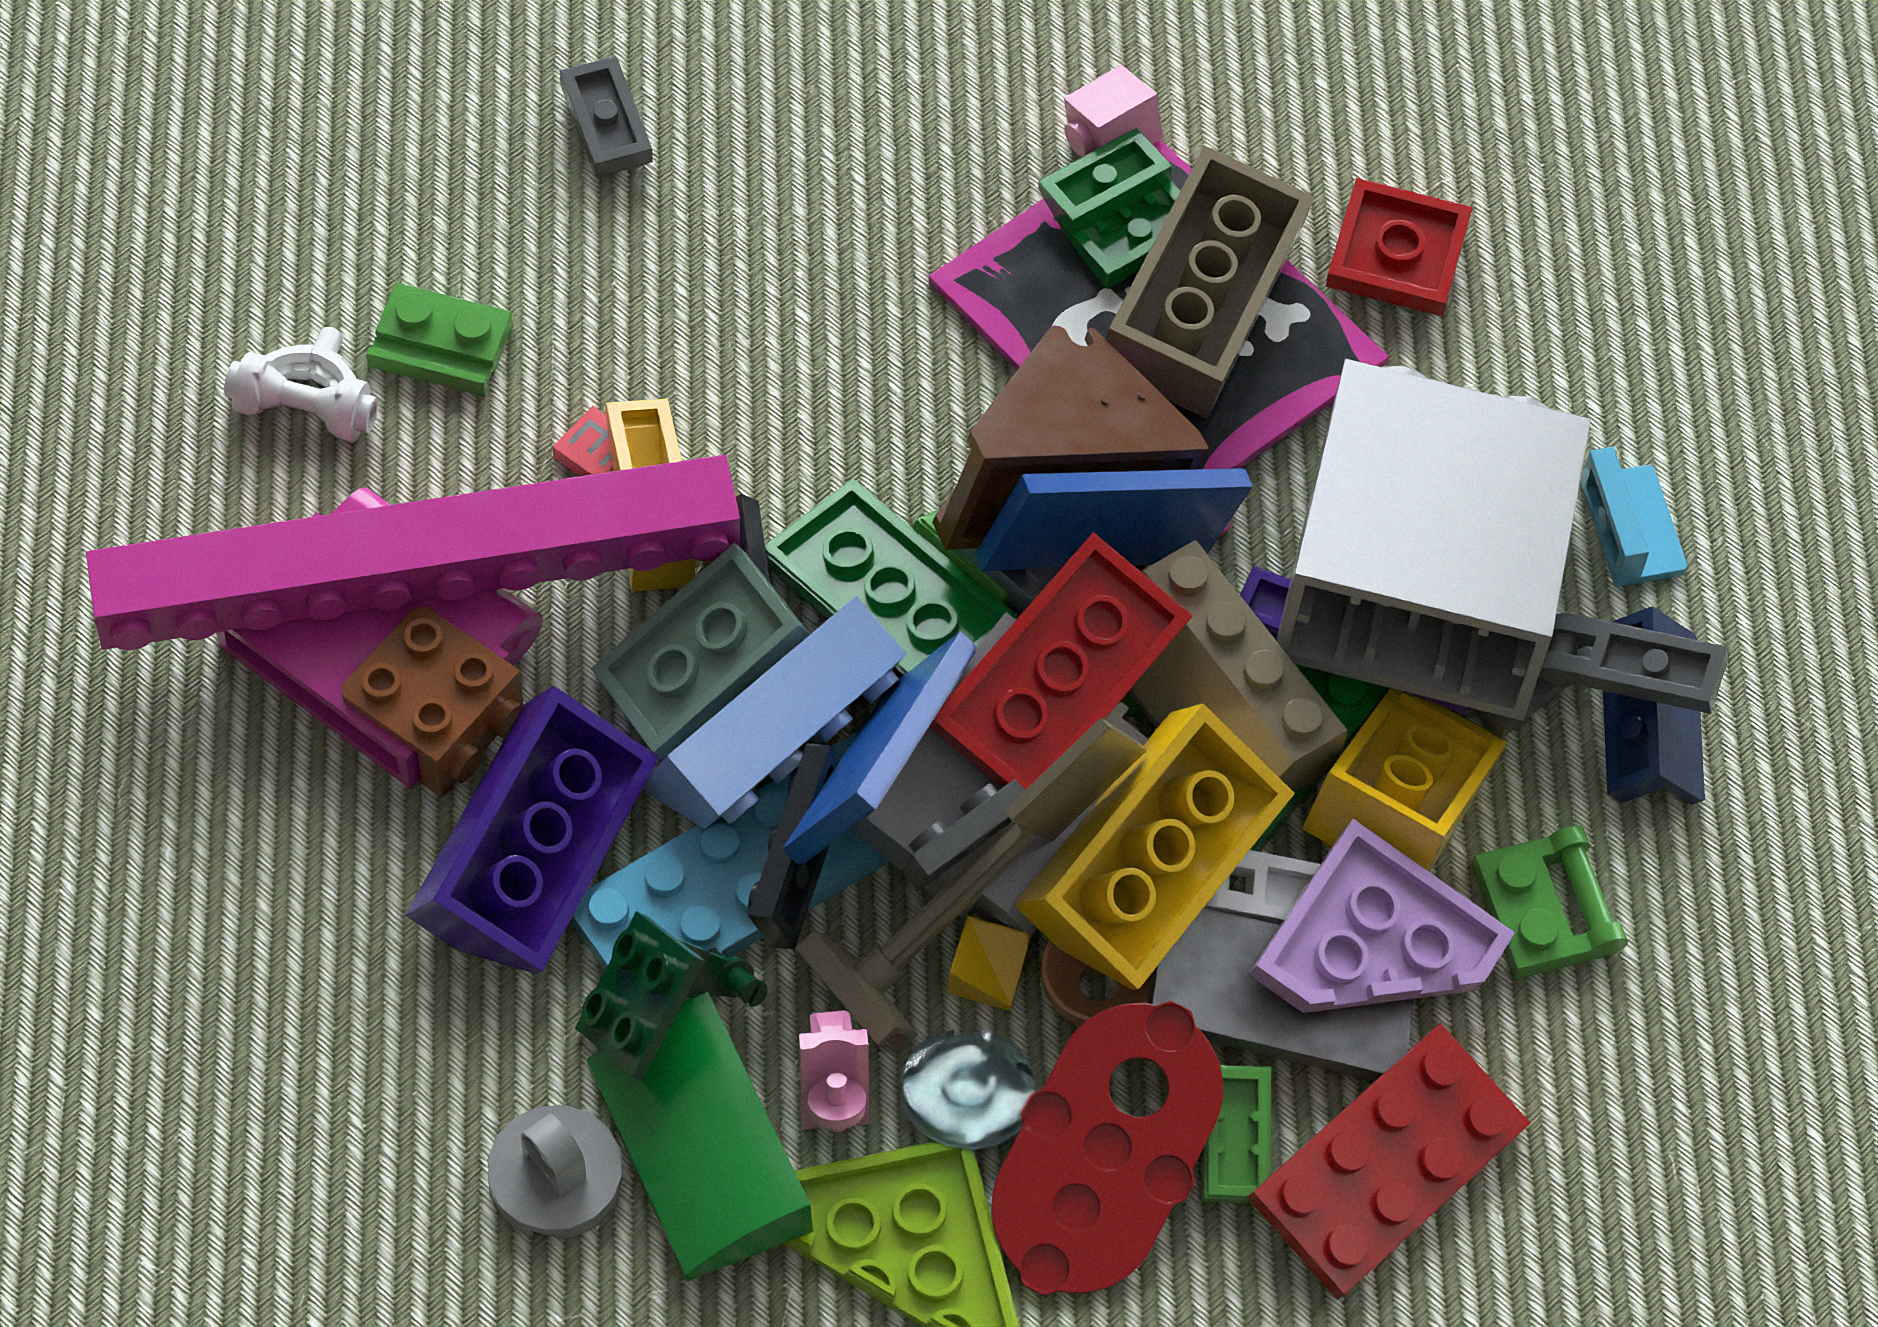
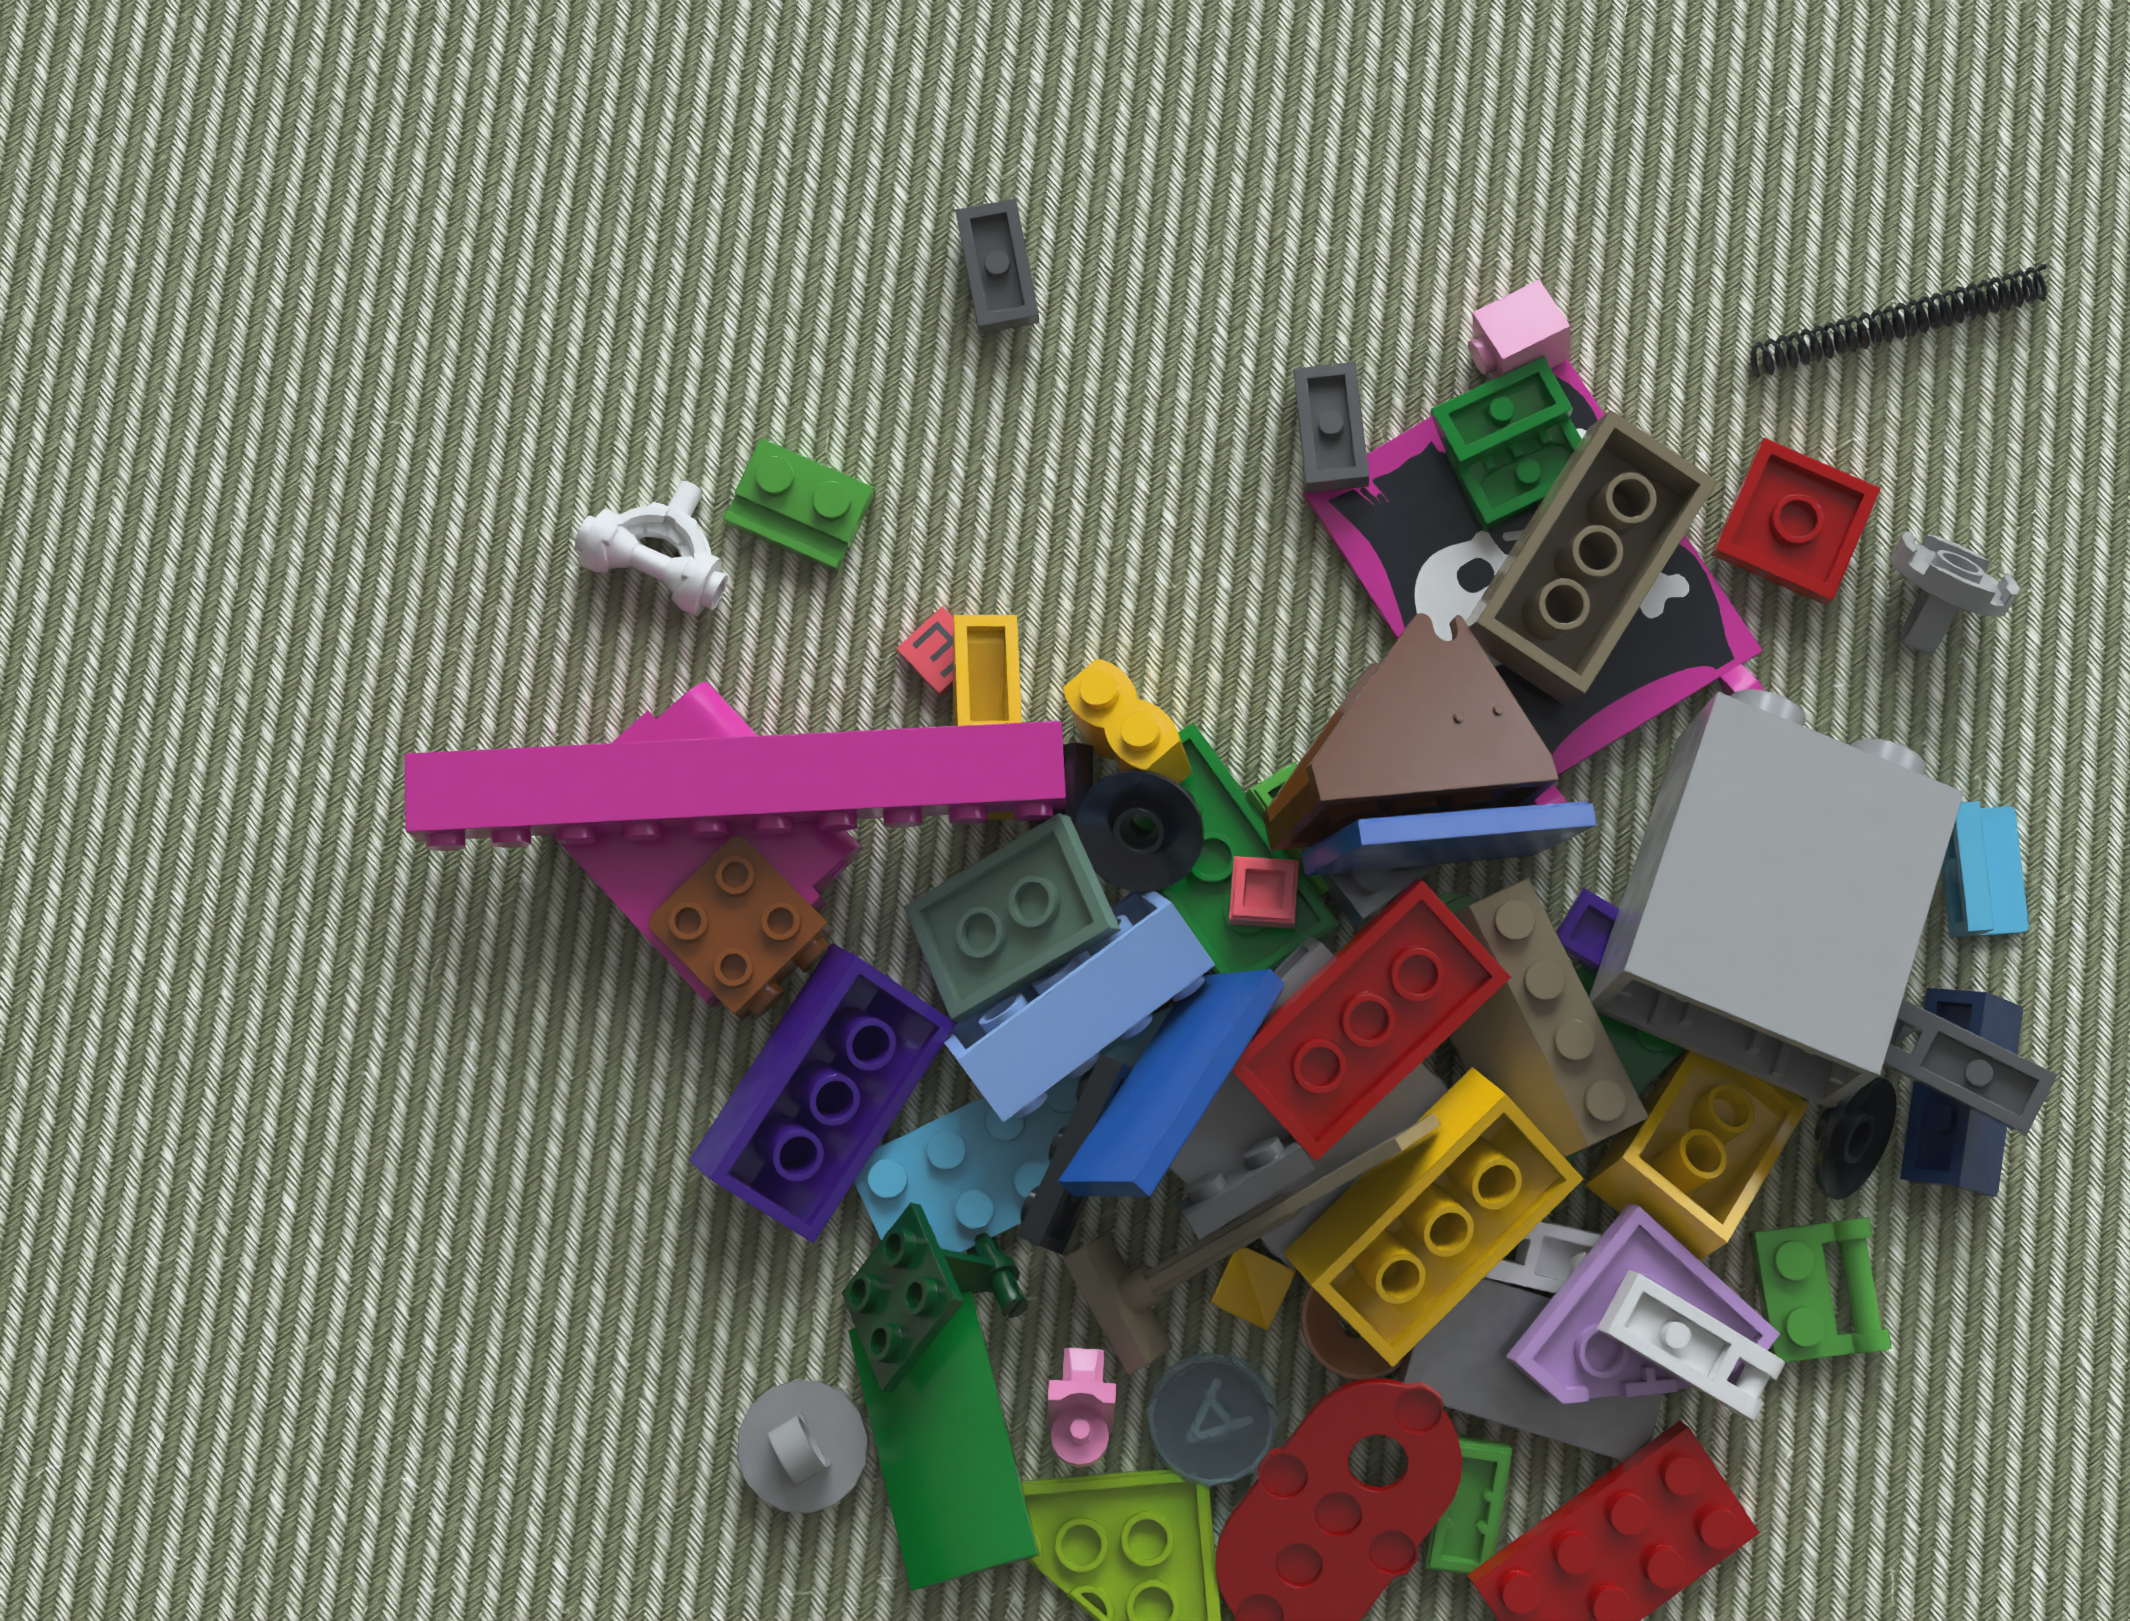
camera: 15 degrees right, 20 degrees up
none -> yellow brick [1063,659,1191,784]
none -> black dish [1075,769,1204,892]
none -> coral tile [1229,856,1299,929]
none -> dark grey plate [1293,362,1369,493]
none -> white plate [1597,1270,1785,1422]
none -> black piece [1751,264,2048,378]
none -> black dish [1815,1076,1897,1200]
none -> light grey tile [1890,532,2020,655]

